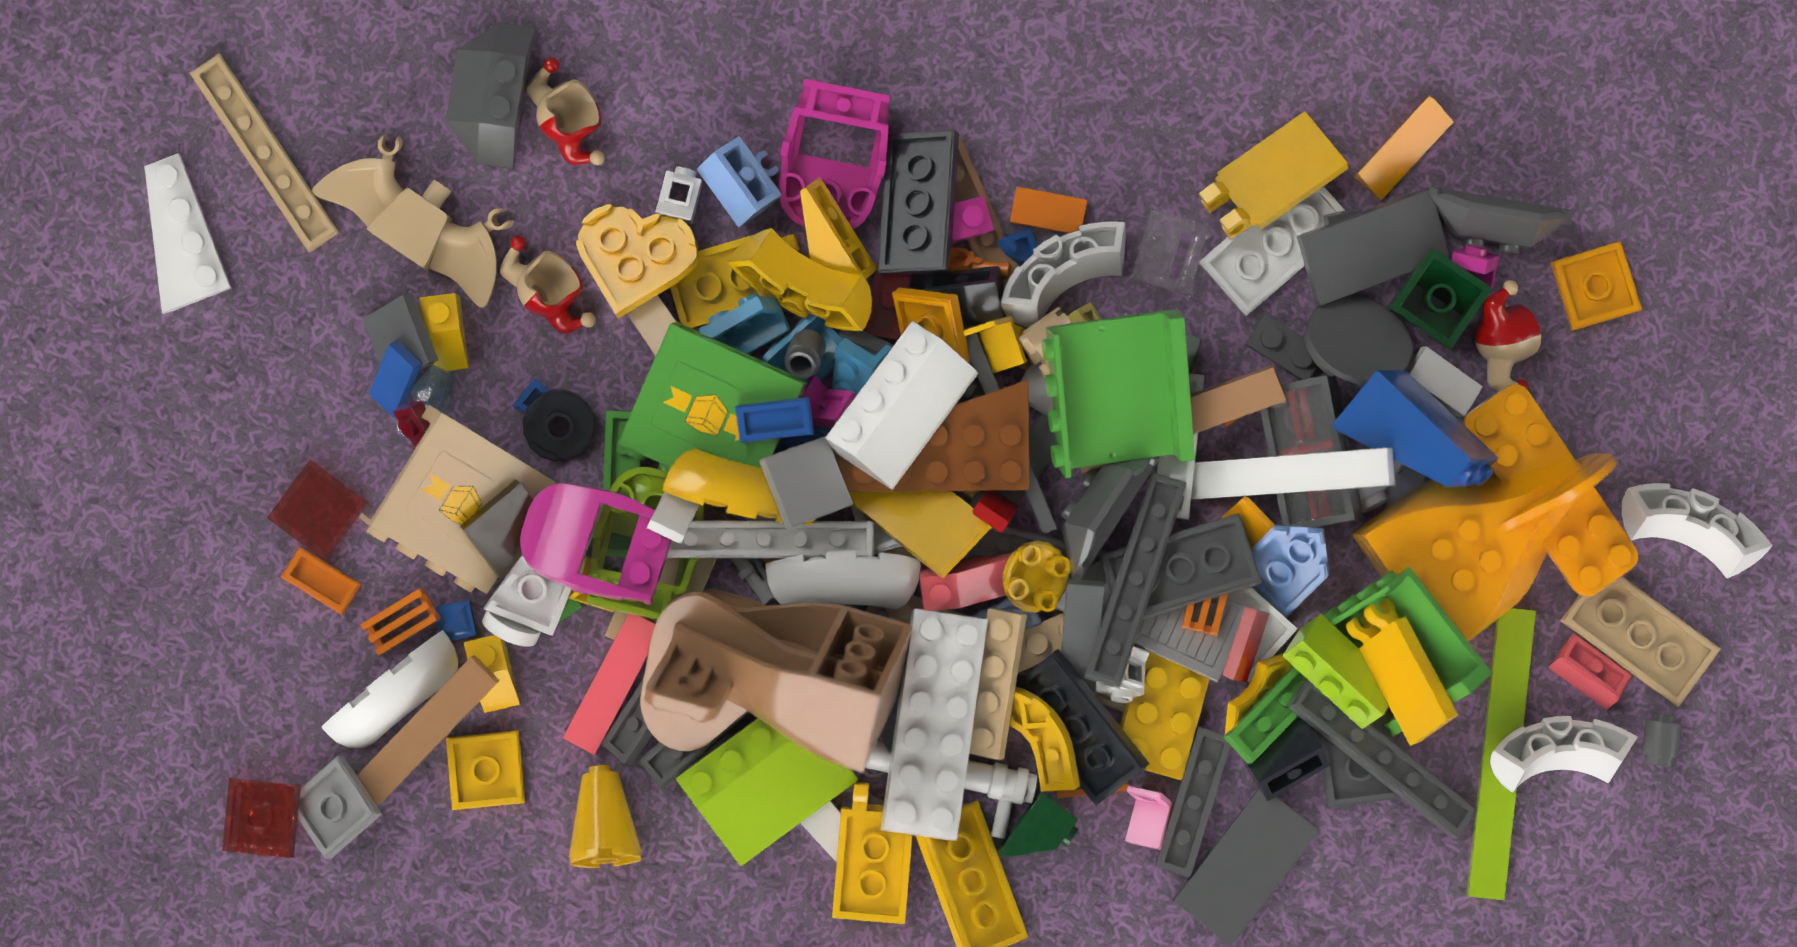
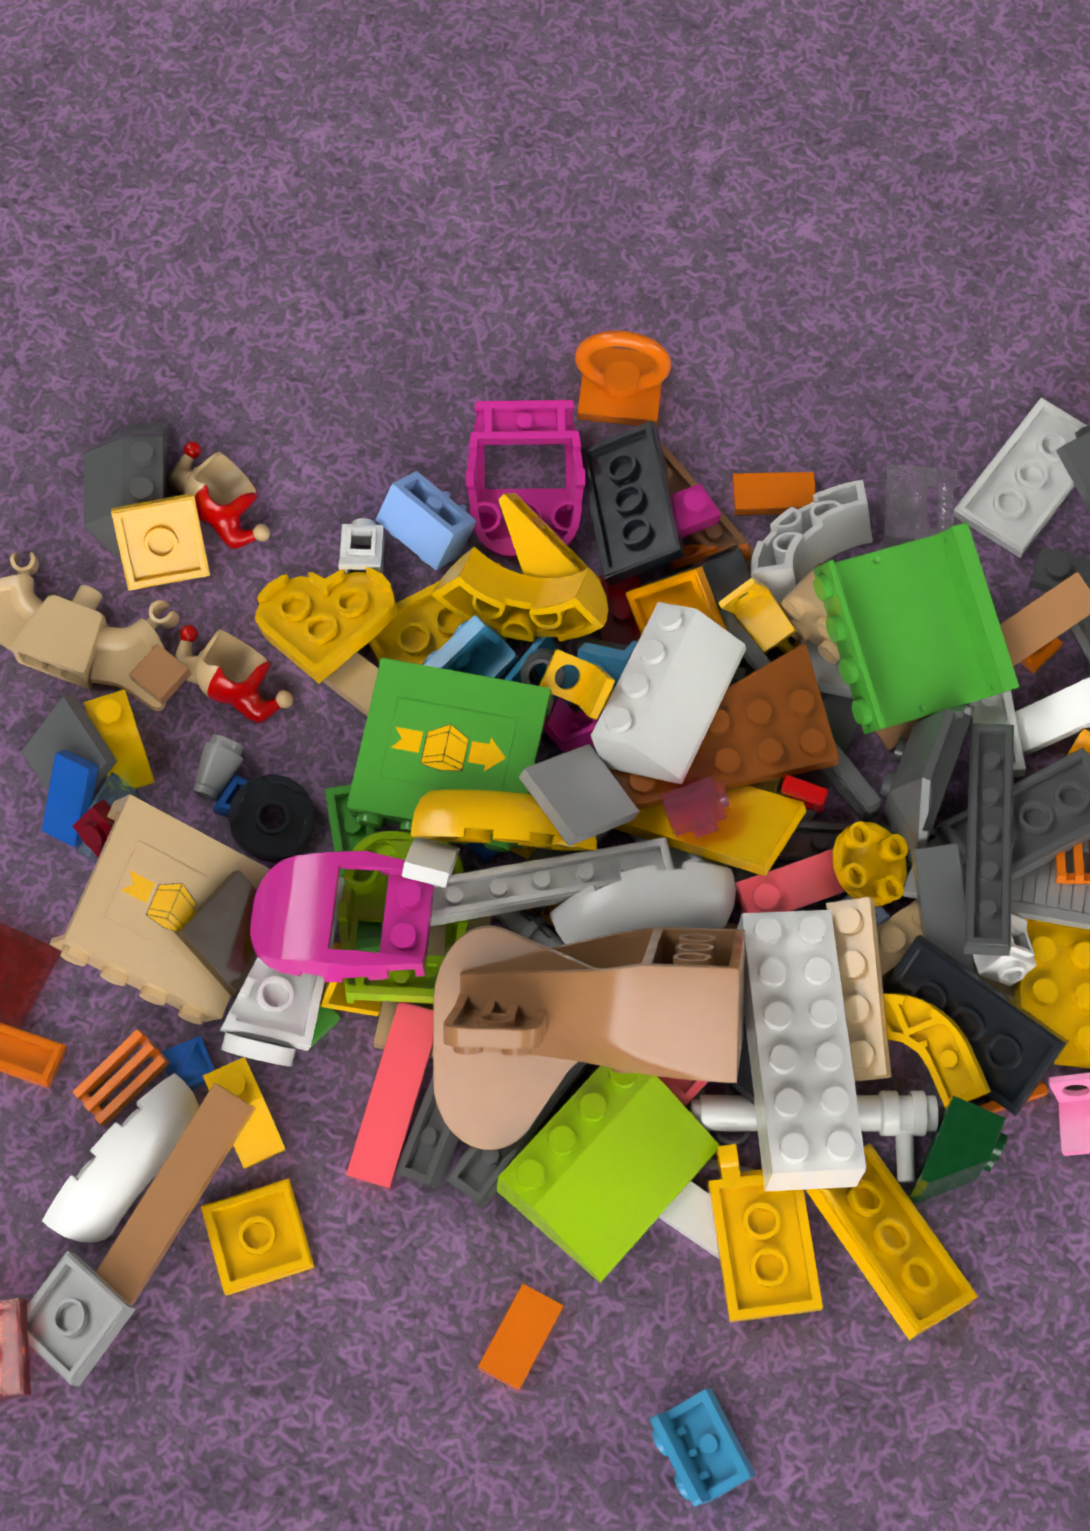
camera: 10 degrees left, 20 degrees down
yellow cone [569,765,642,868] -> none
blue tile [735,397,814,443] -> none
blue tile [997,228,1038,265] -> none
yellow tile [1199,111,1349,240] -> none
none -> yellow tile [111,493,210,591]
none -> medium nougat tile [129,643,191,705]
none -> light grey cone [193,734,244,801]
none -> orange tile [478,1283,564,1391]
none -> yellow bracket [539,649,615,720]
none -> orange tile [575,330,671,426]
none -> clear pink brick [659,776,730,838]

